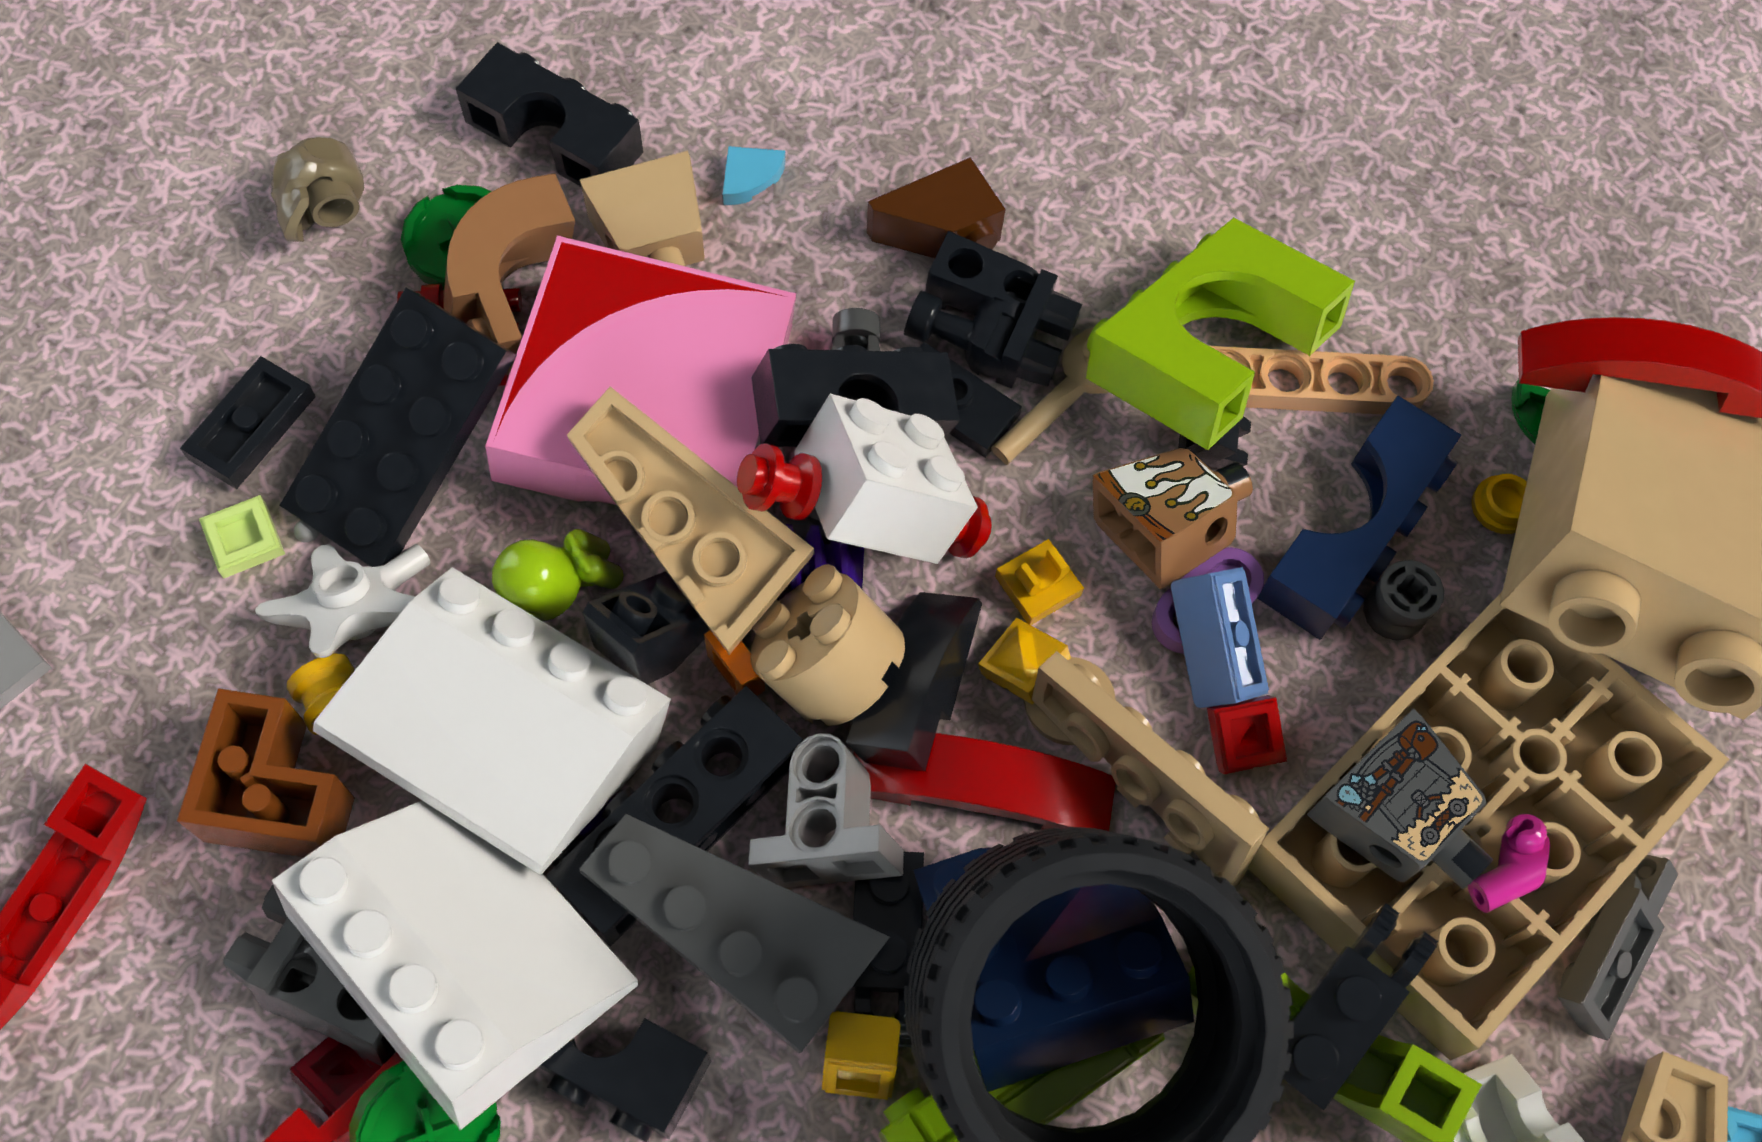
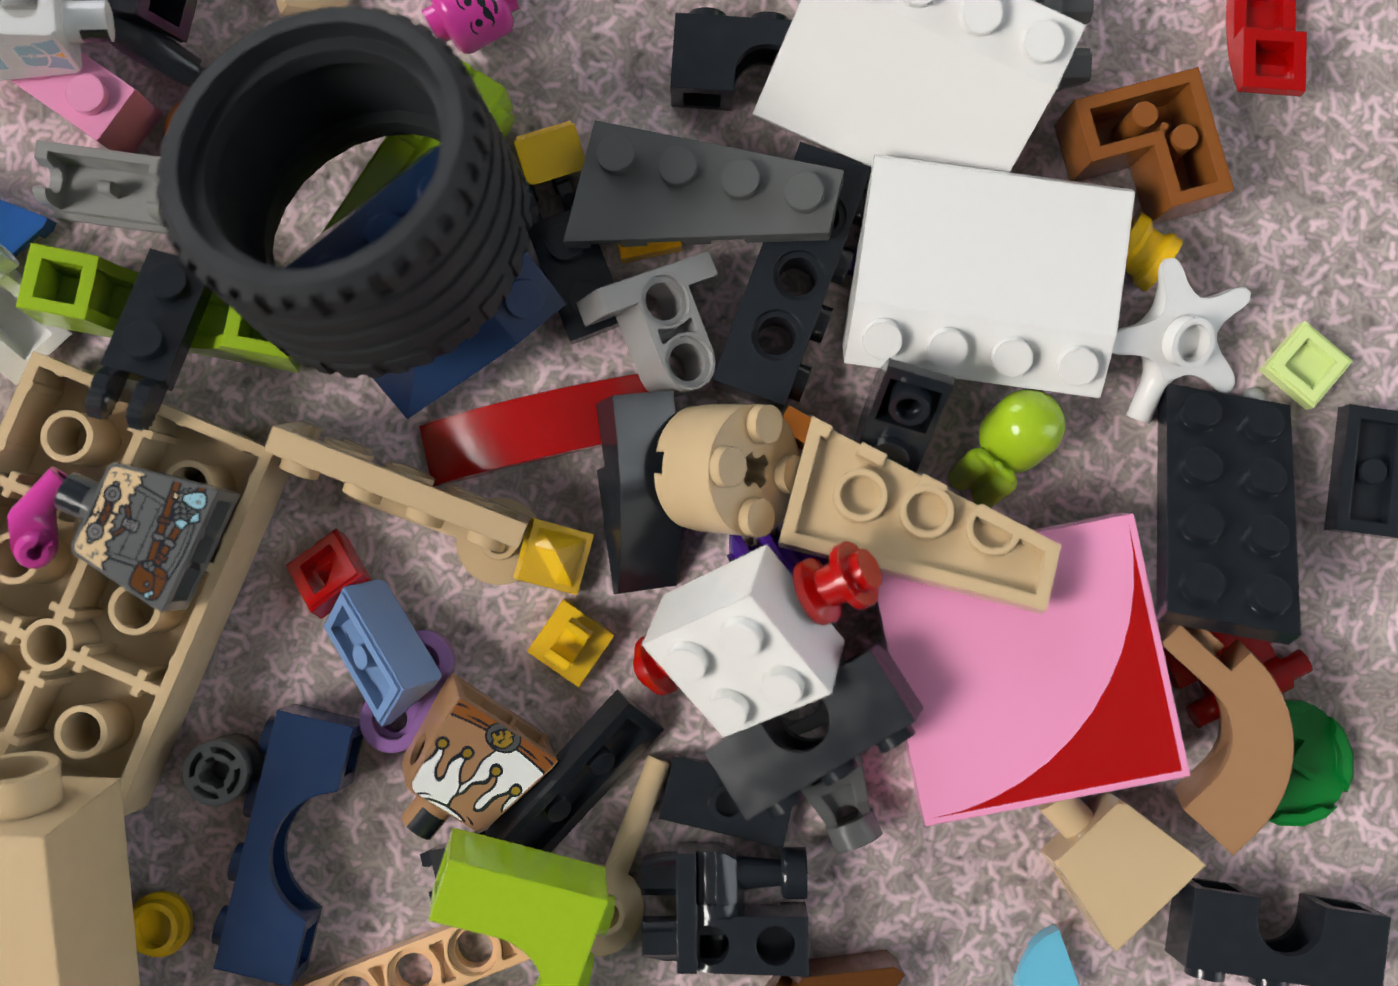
camera: 160 degrees right, 20 degrees up
none -> black plate [485,689,665,853]

